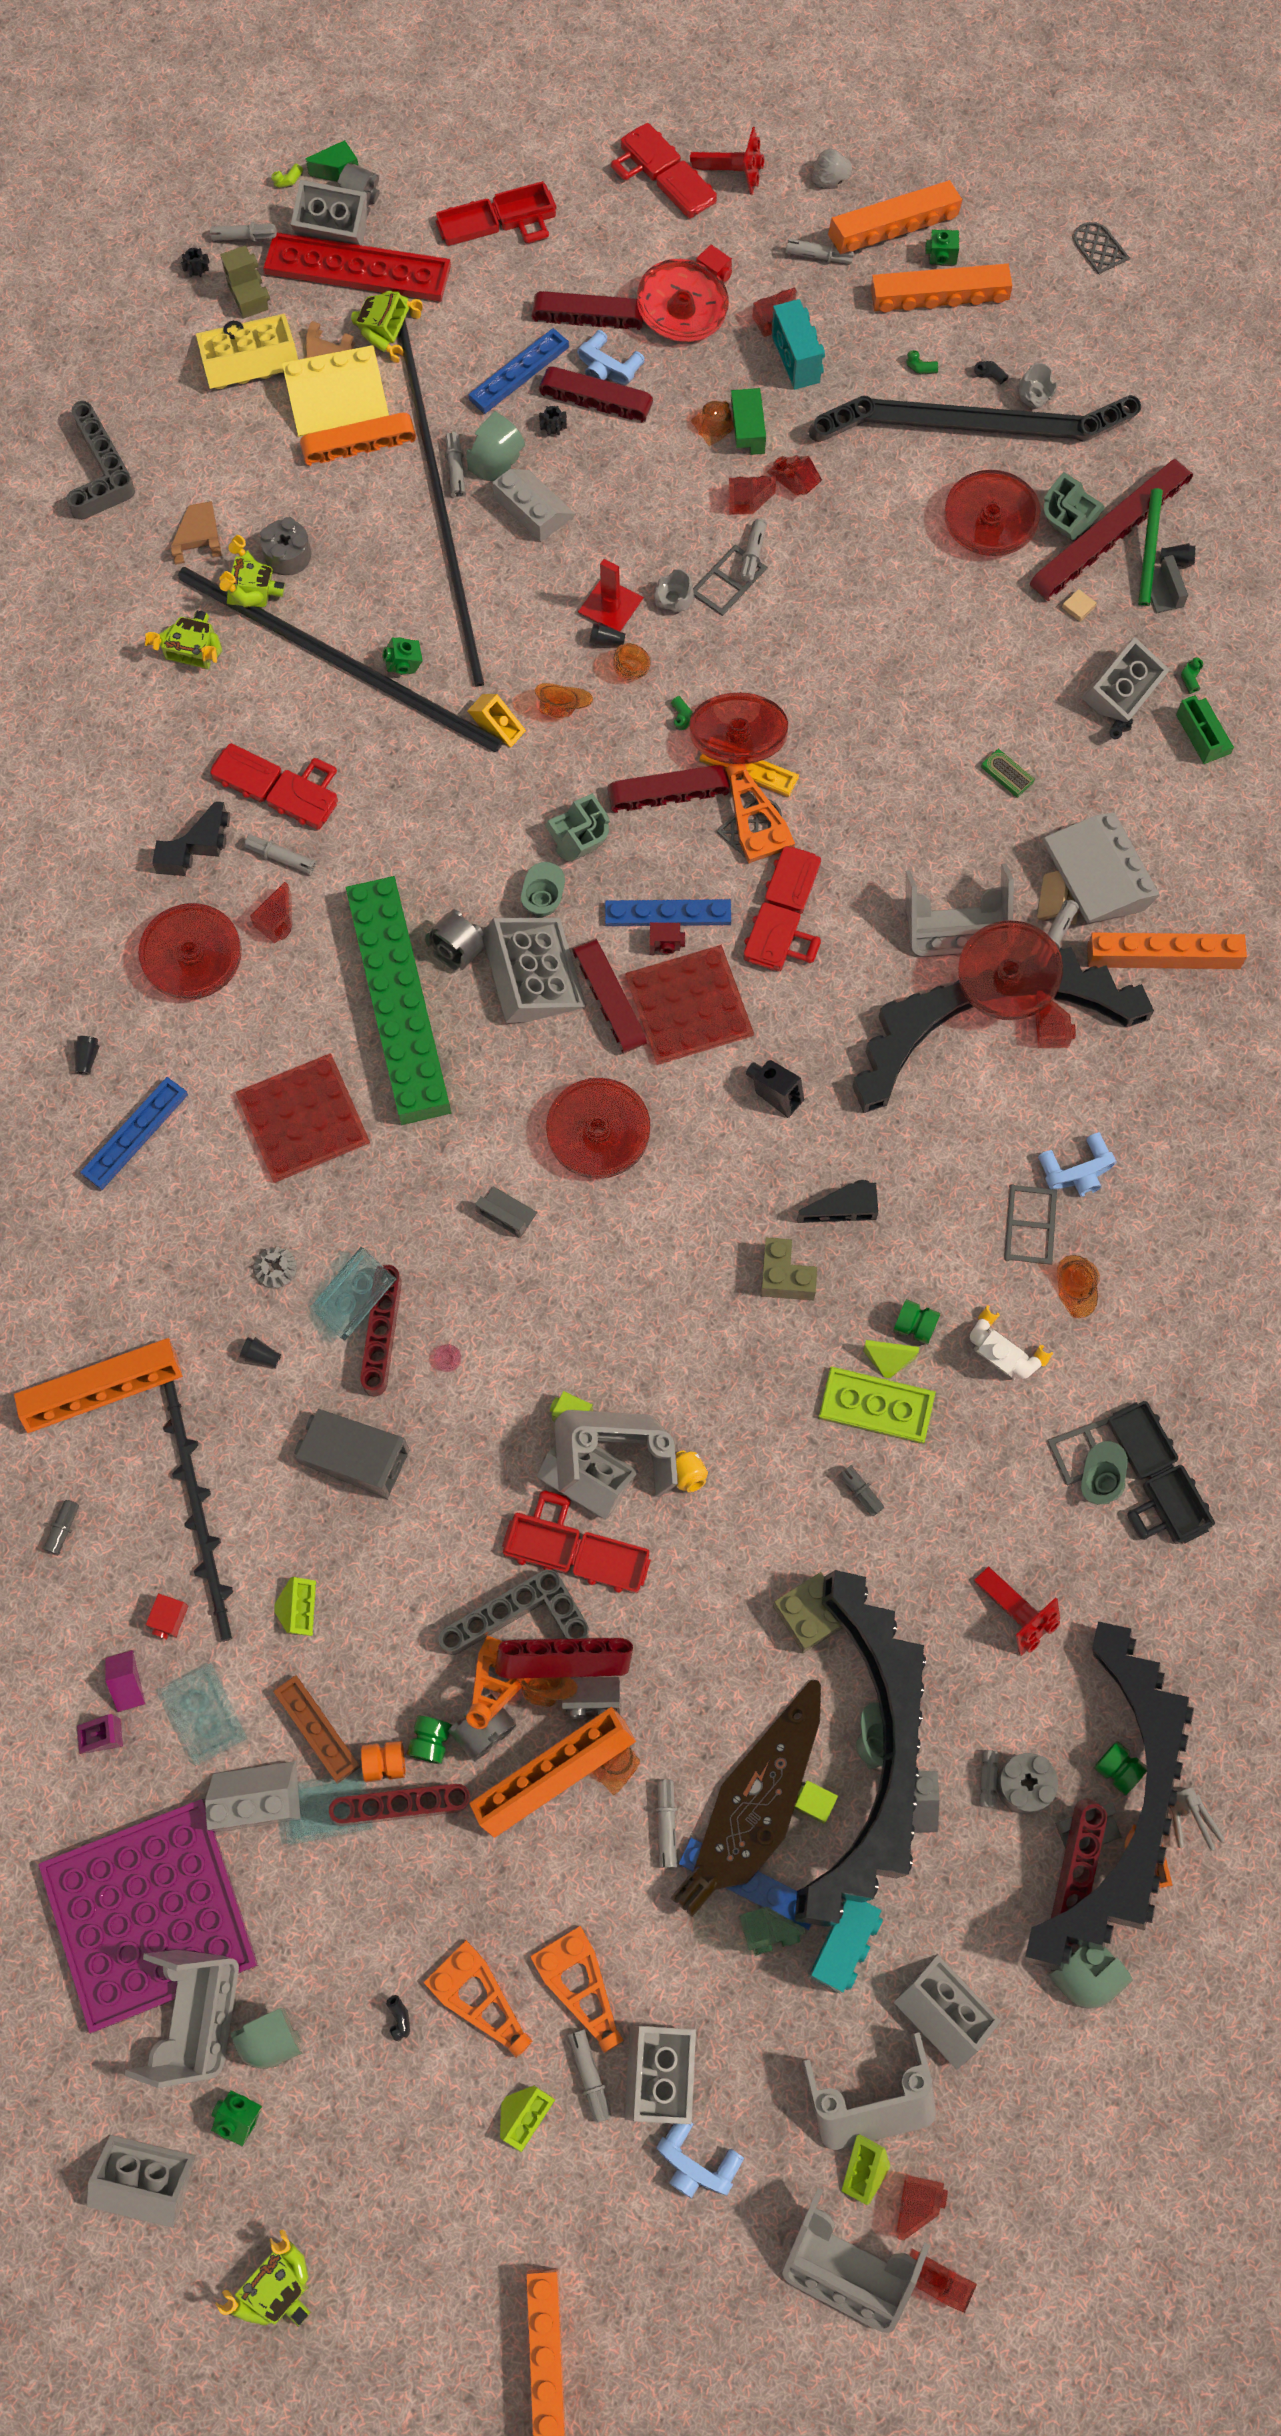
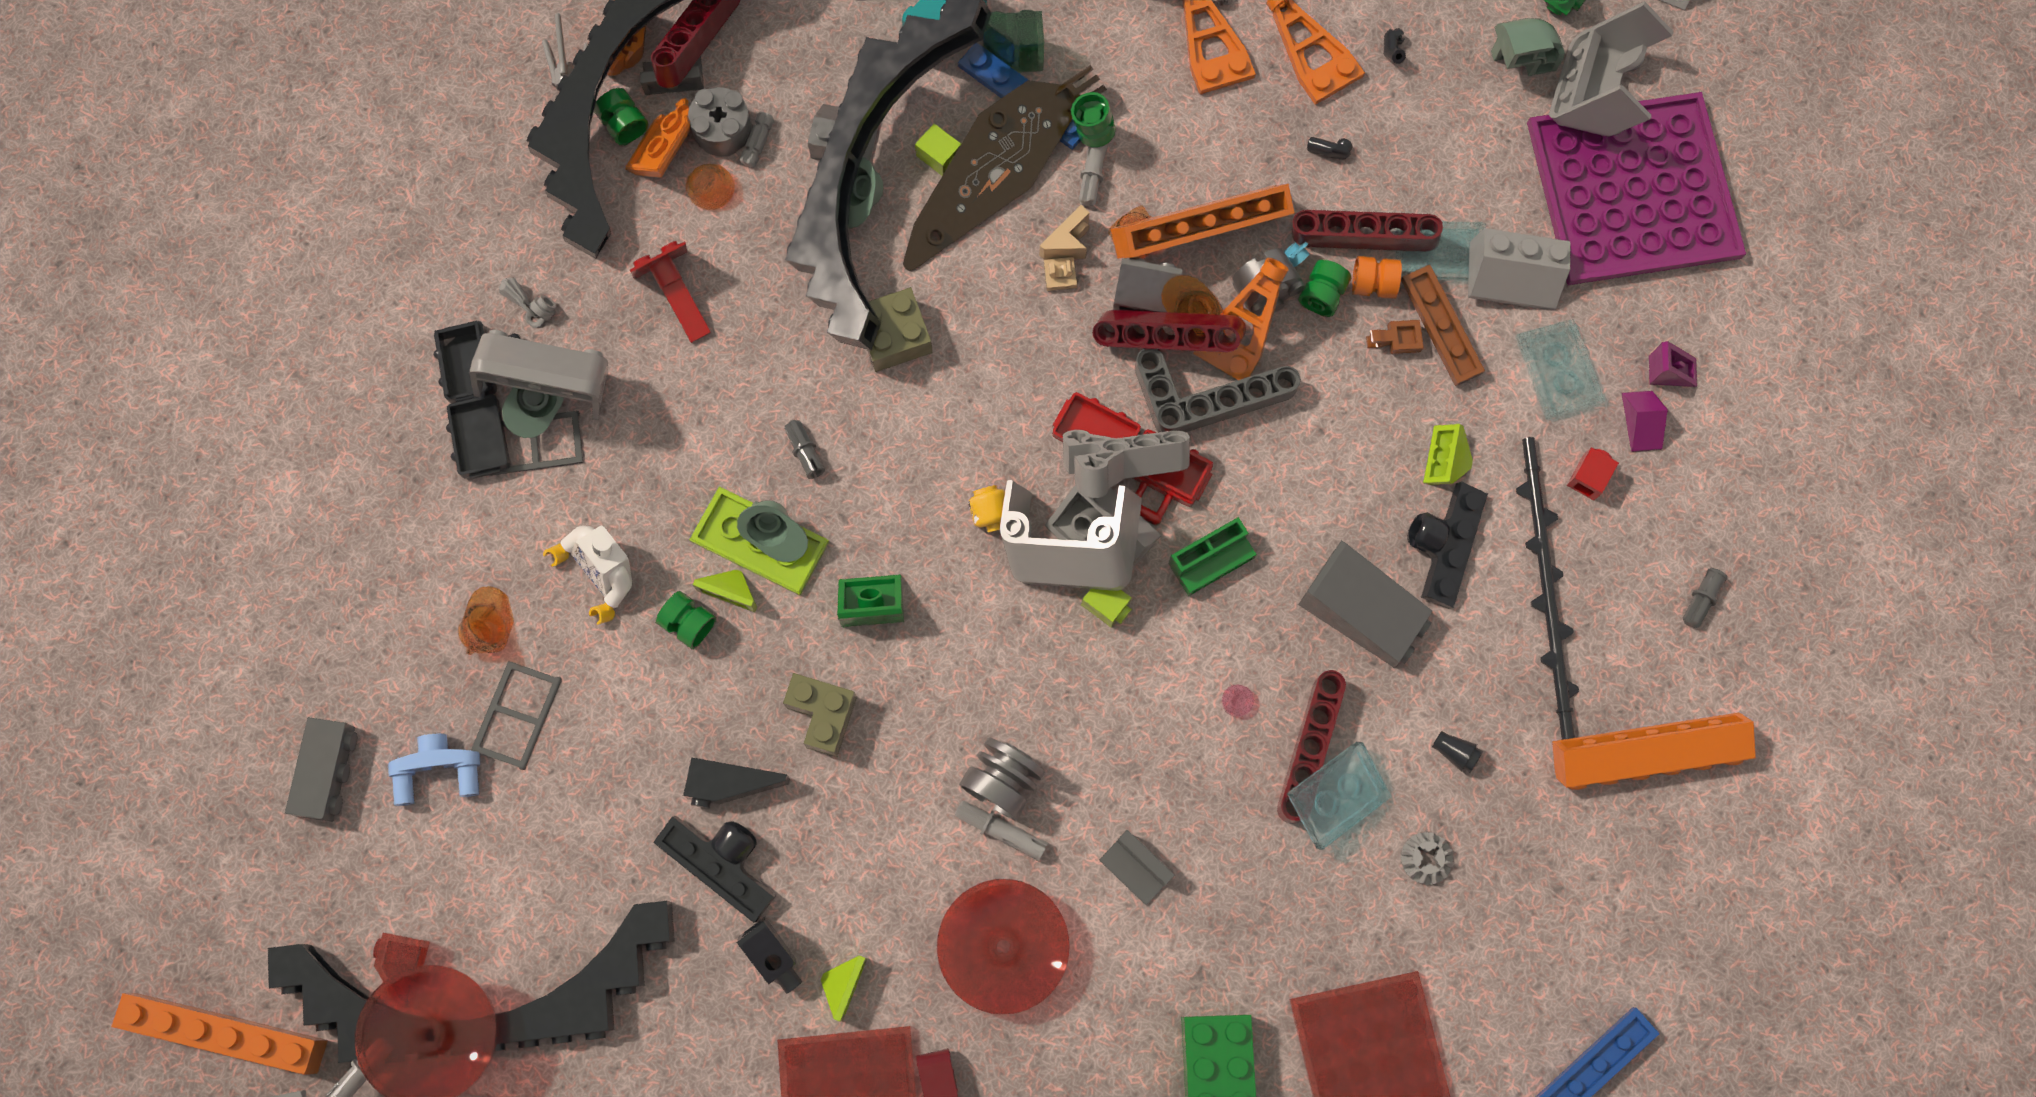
camera: 170 degrees left, 5 degrees up
none -> dark grey brick [285,717,358,822]
none -> light grey windscreen [469,330,608,420]
none -> light grey piece [499,278,556,328]
none -> orange tile [625,98,690,178]
none -> black plate [653,816,776,923]
none -> clear orange piece [685,163,735,210]
none -> sand green piece [737,500,808,562]
none -> lime slope [821,955,867,1022]
none -> green slope [837,574,904,627]
none -> light grey axle [955,801,1048,862]
none -> flat silver wheel [959,737,1045,820]
none -> tan slope [1039,205,1090,260]
none -> tan tile [1044,257,1077,291]
none -> light grey beam [1063,430,1190,498]
none -> green wheel [1071,92,1116,148]
none -> green piece [1168,517,1257,597]
none -> medium azure plate [1284,242,1310,267]
none -> black arm [1307,137,1353,160]
none -> dark orange plate [1366,320,1424,354]
none -> black plate [1407,482,1488,609]

